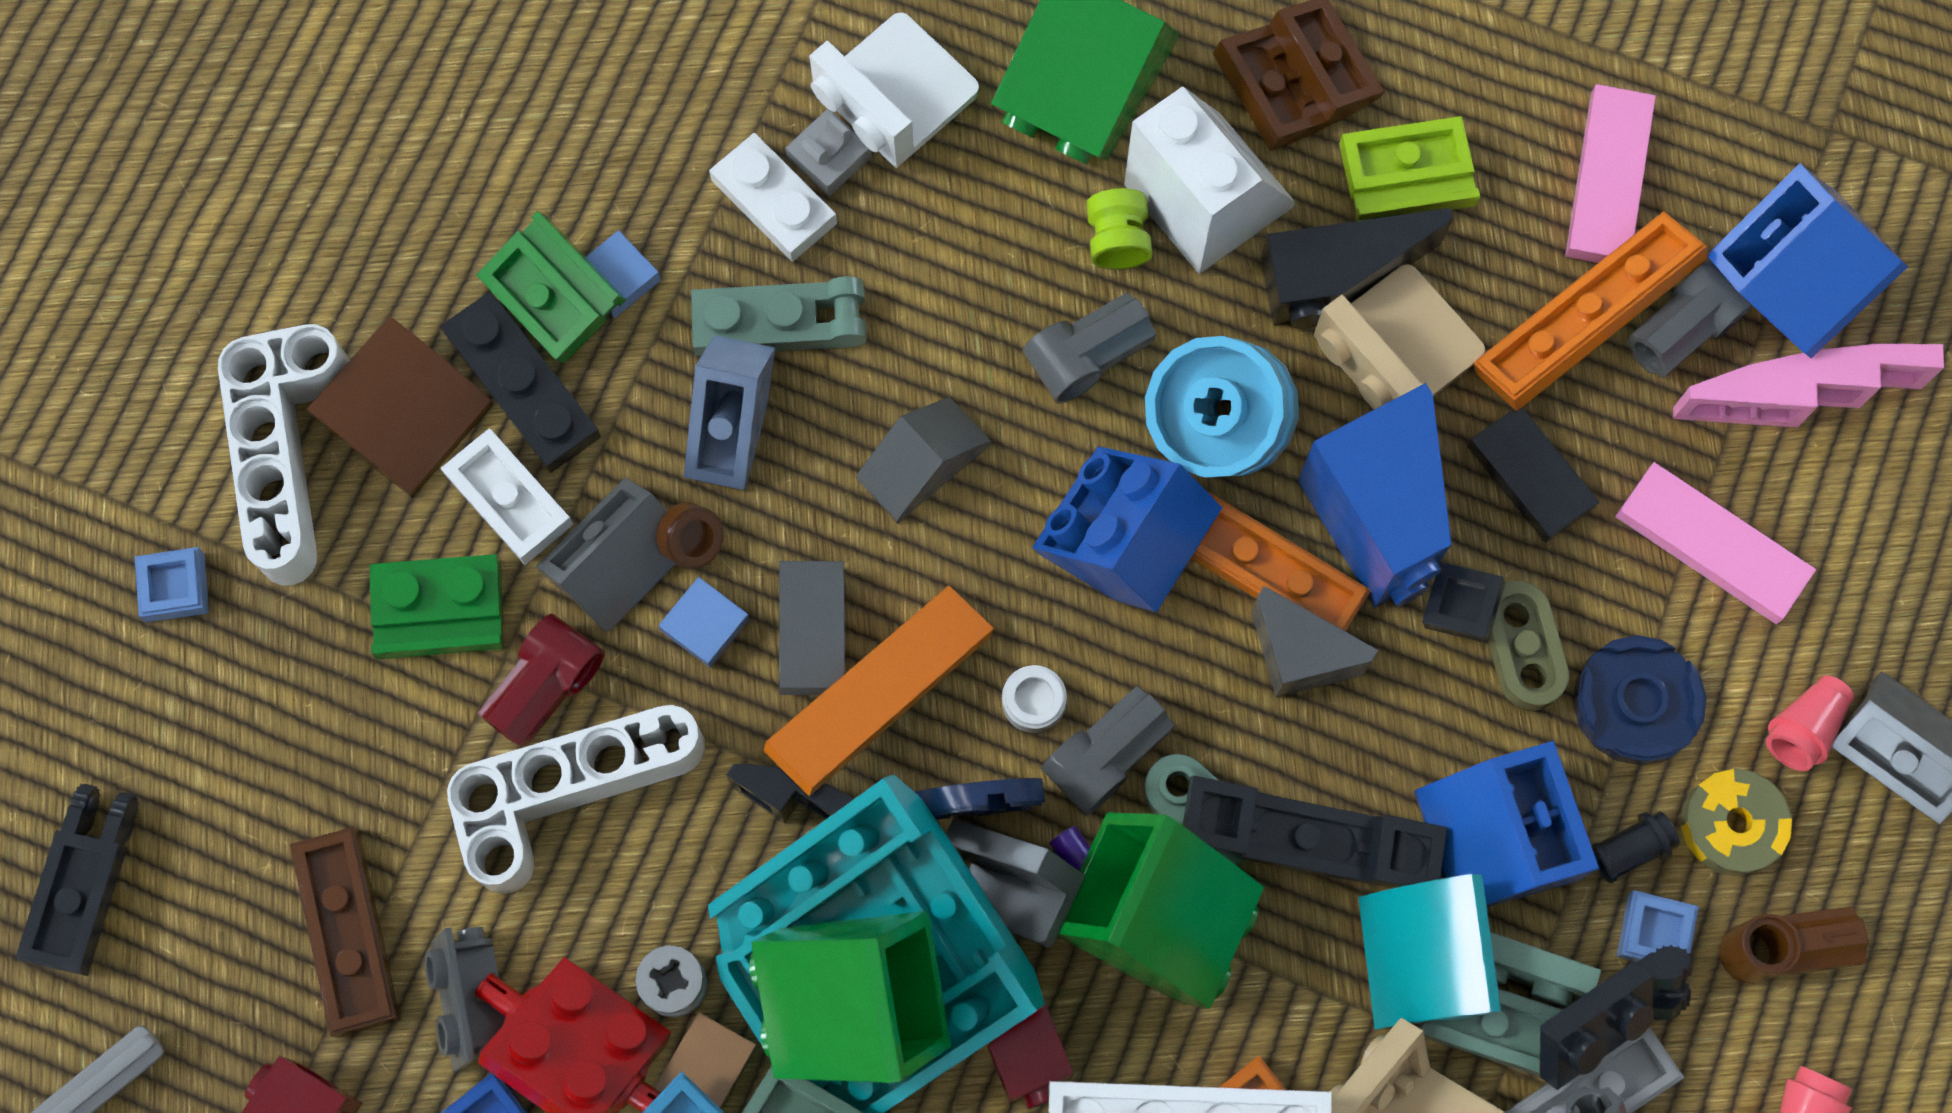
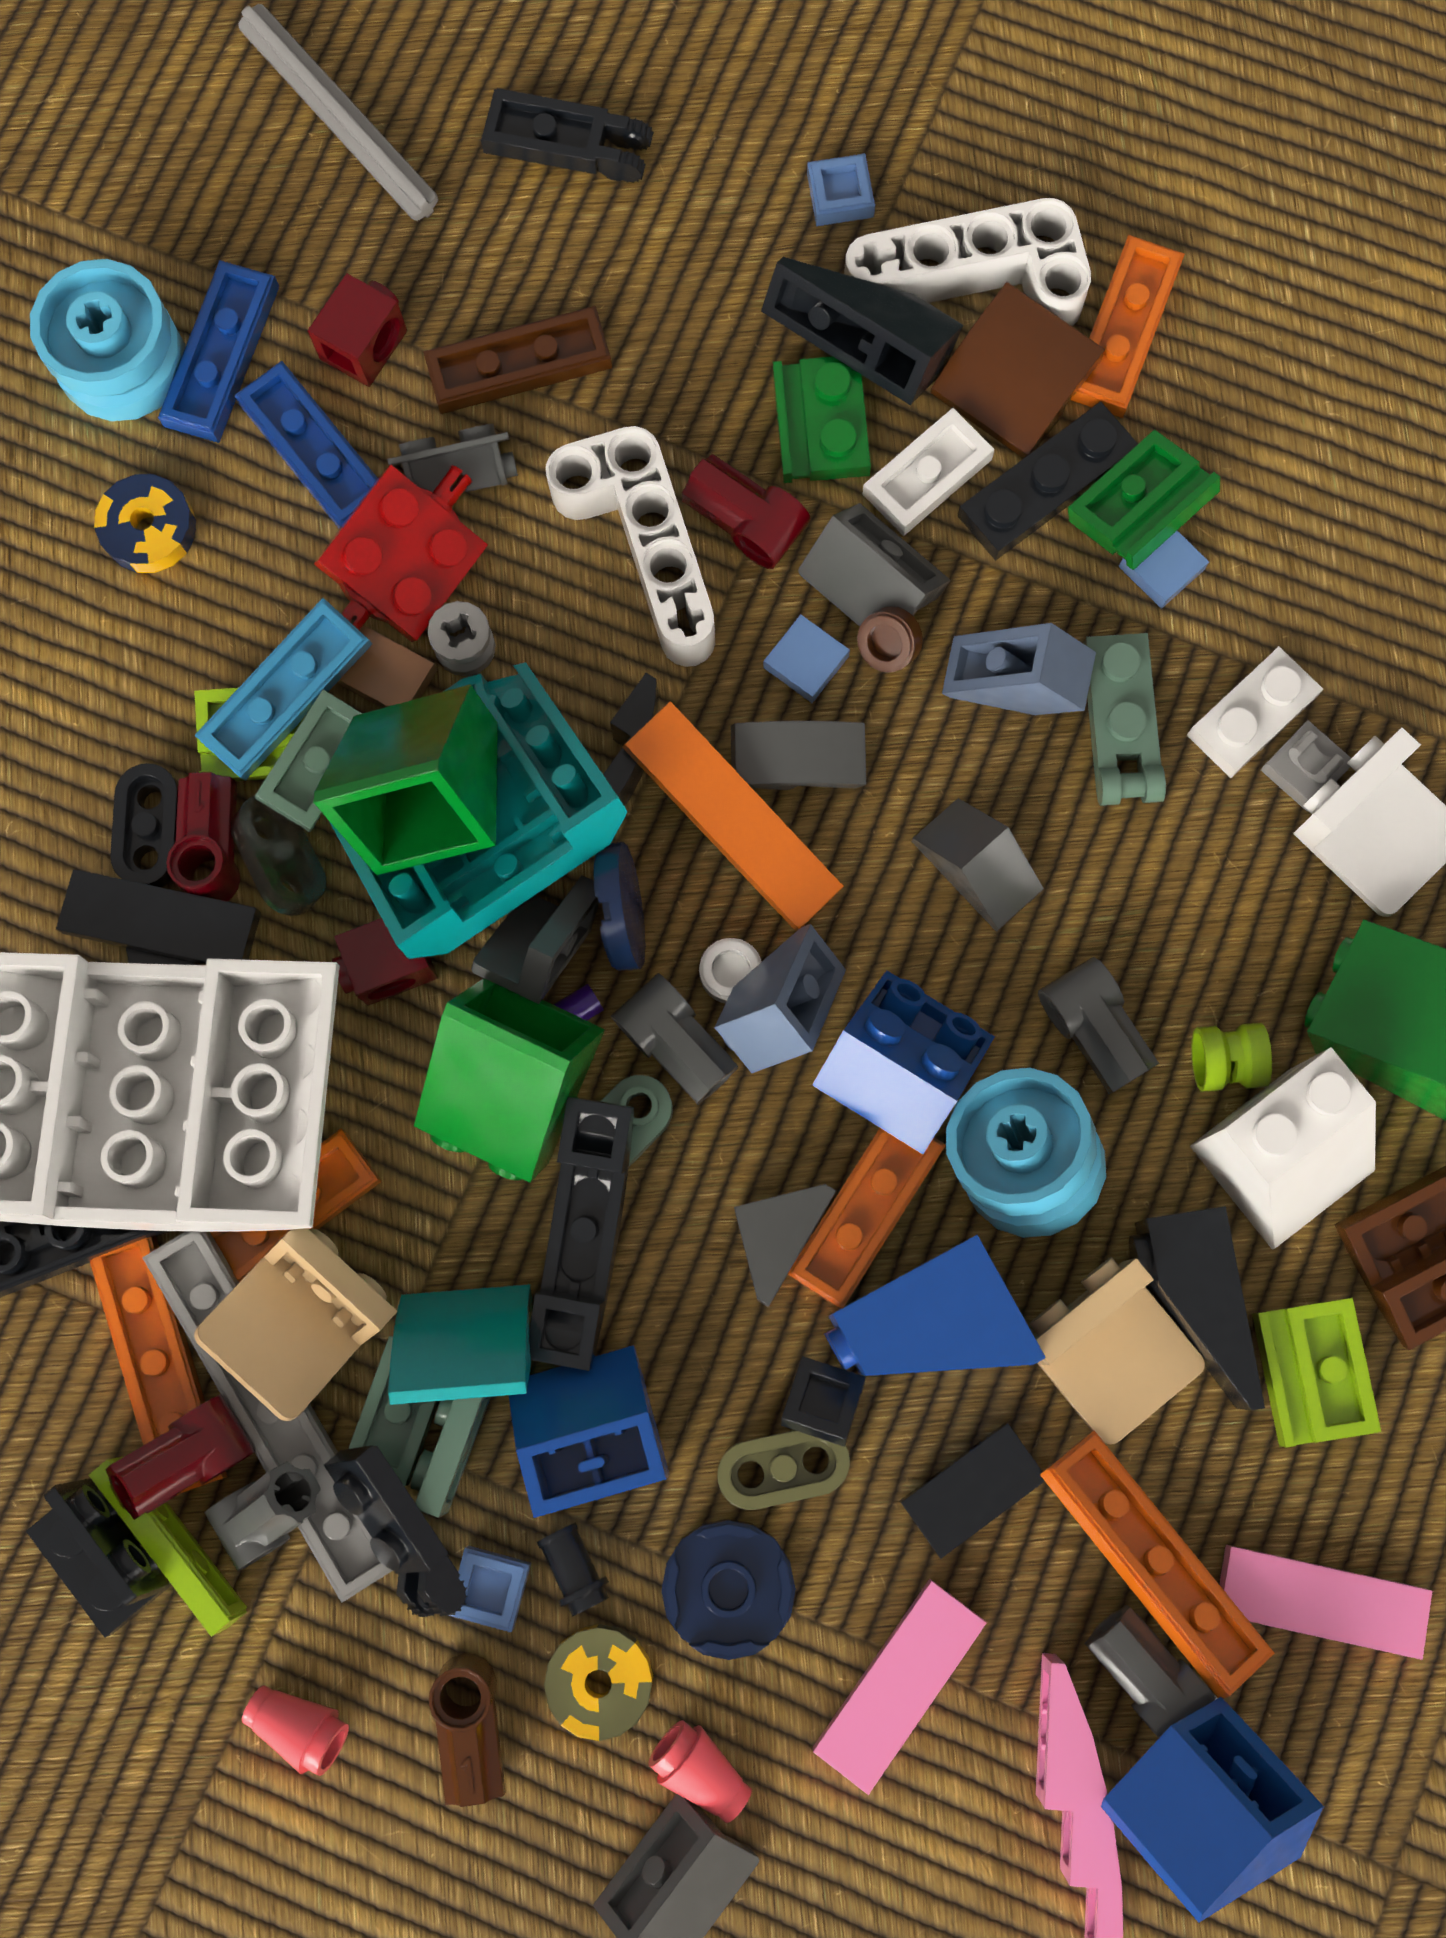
camera: 95 degrees right, 5 degrees up
none -> sand blue slope [714,924,846,1073]
none -> black slope [761,257,963,405]
none -> orange tile [1071,235,1185,418]

